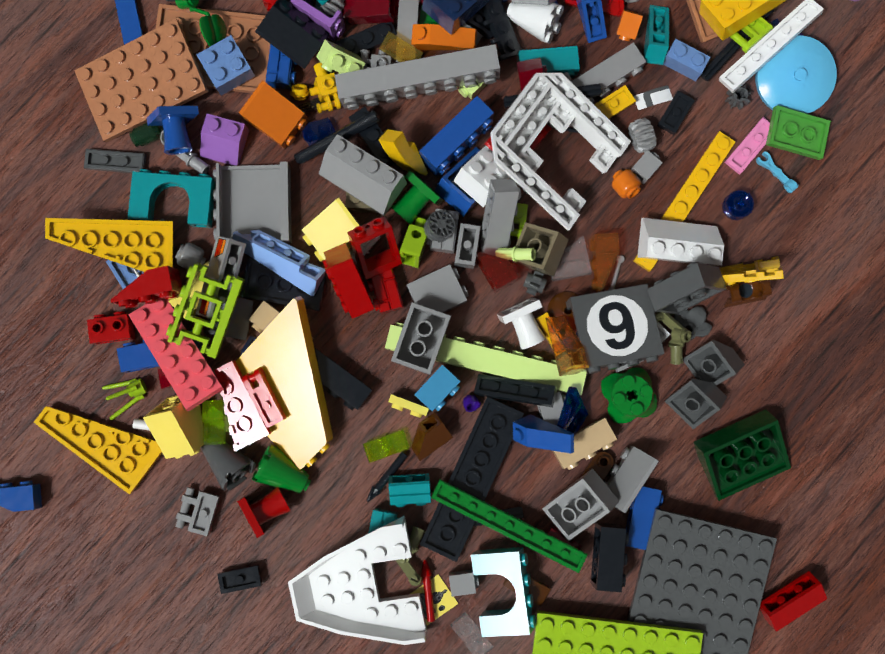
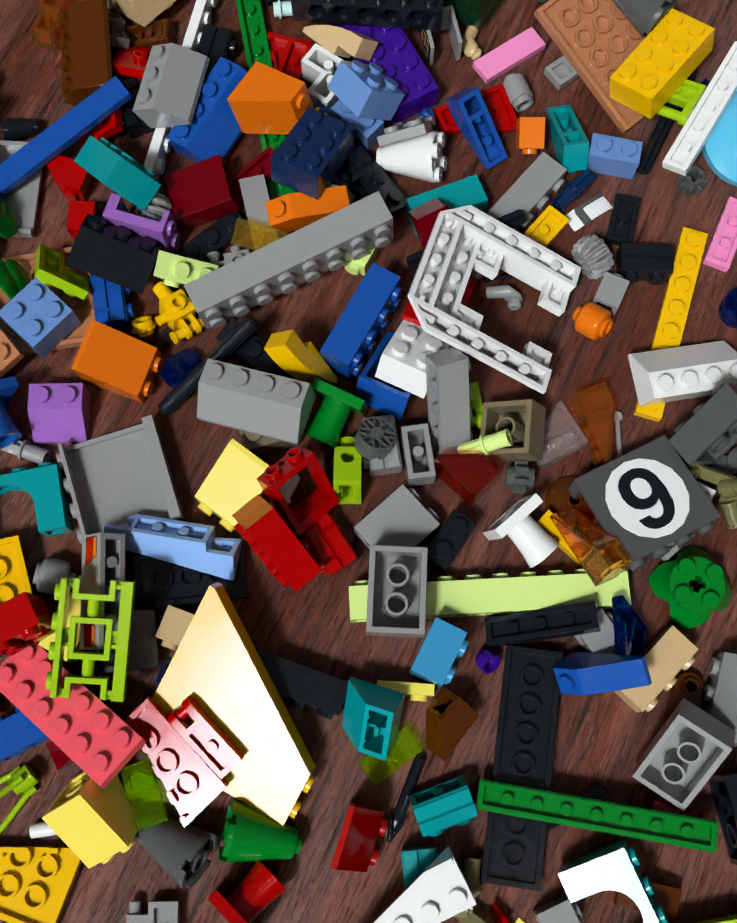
camera: 15 degrees left, 10 degrees down
none -> lime plate [34,243,89,300]
none -> red slope [331,800,388,872]
none -> teal slope [342,677,405,761]
none -> black brick [427,509,477,574]
none -> light grey arm [486,285,523,311]
none -> dark blue axle [550,169,595,212]
none -> black brick [616,242,673,285]

